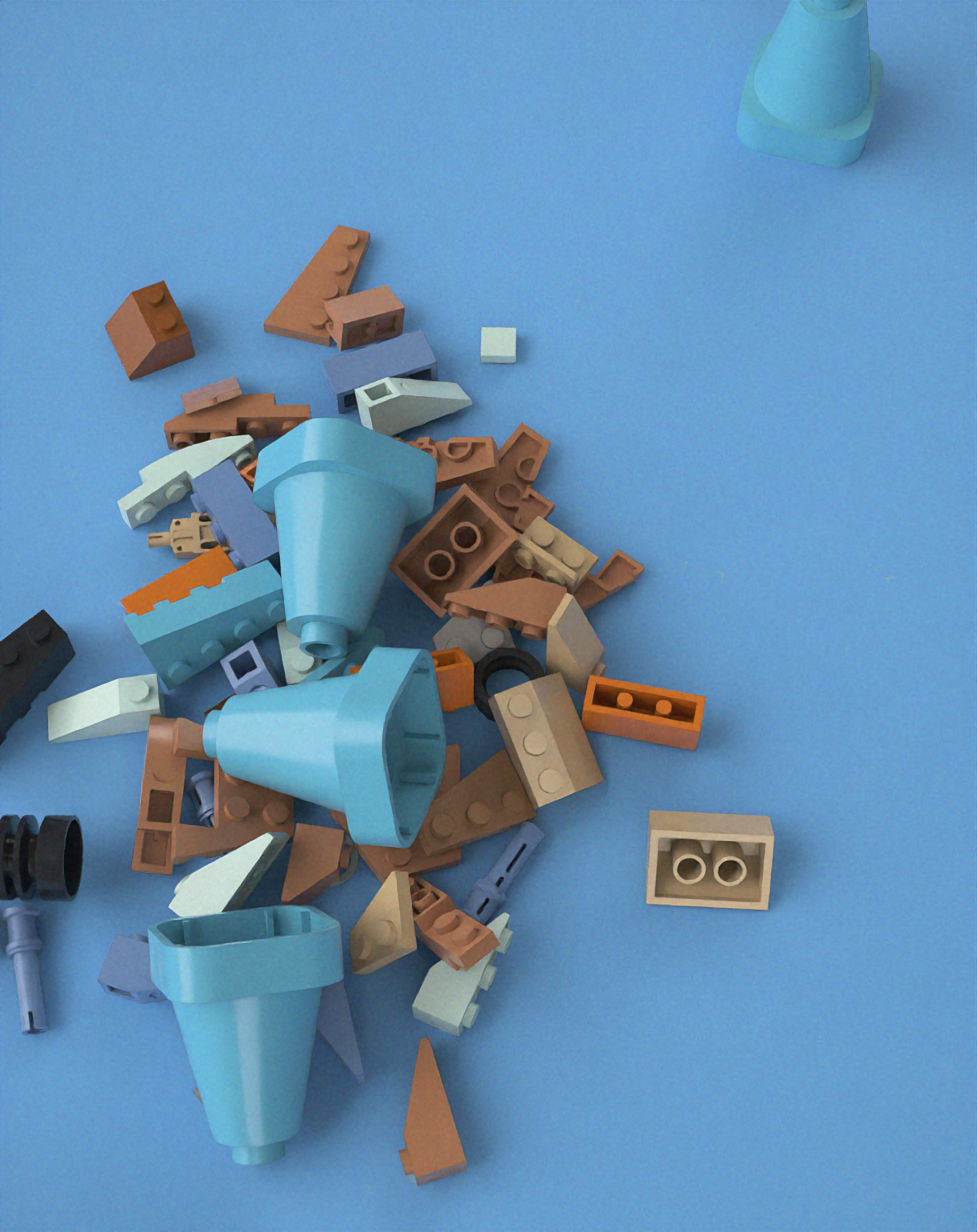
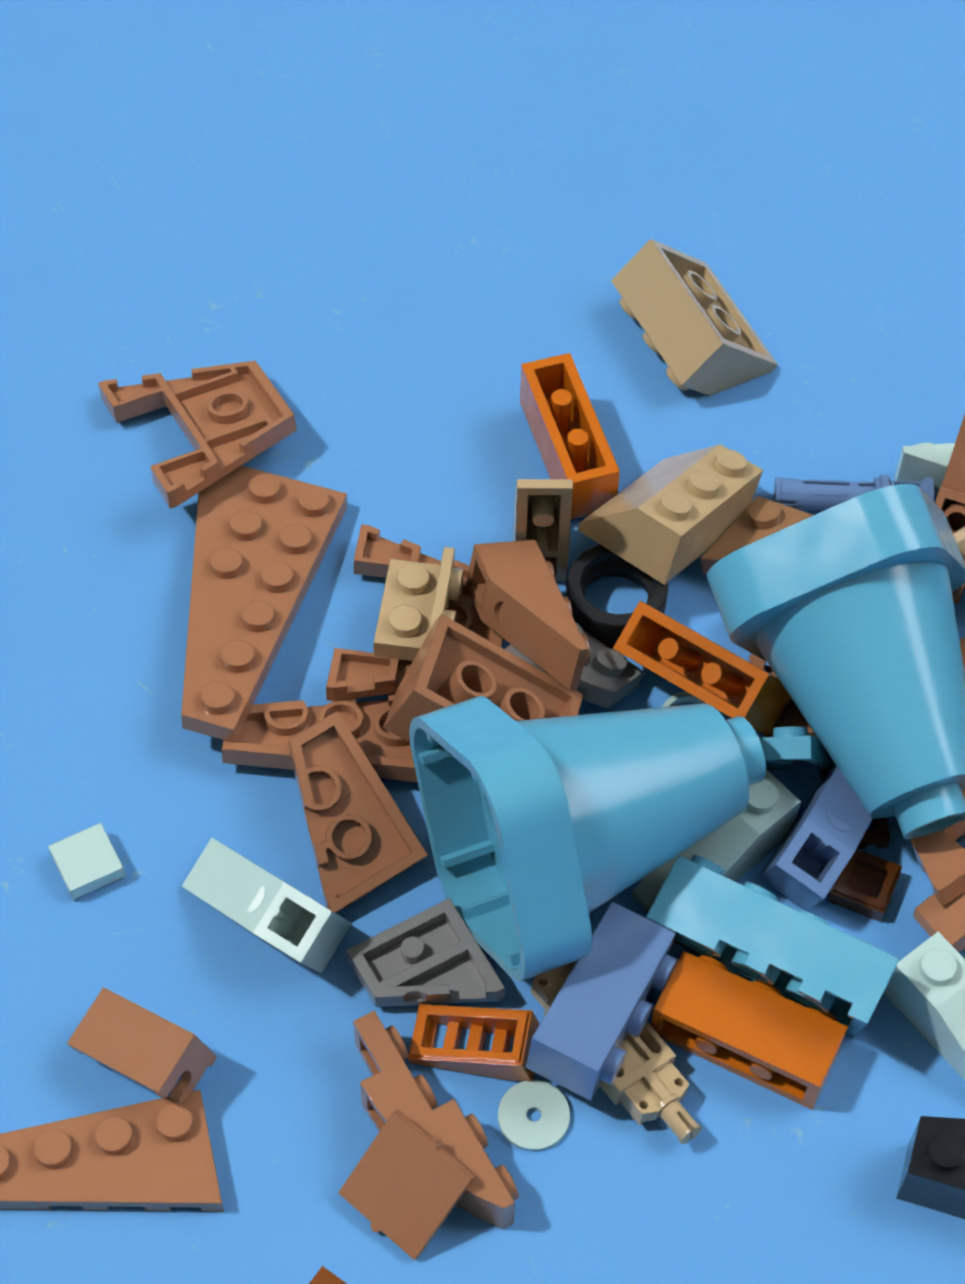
camera: 120 degrees left, 5 degrees down
light aqua slope [117,435,257,529] -> none
medium blue brick [322,330,438,414] -> none
none -> nougat wing [98,360,297,509]
none -> nougat wing [181,465,347,743]

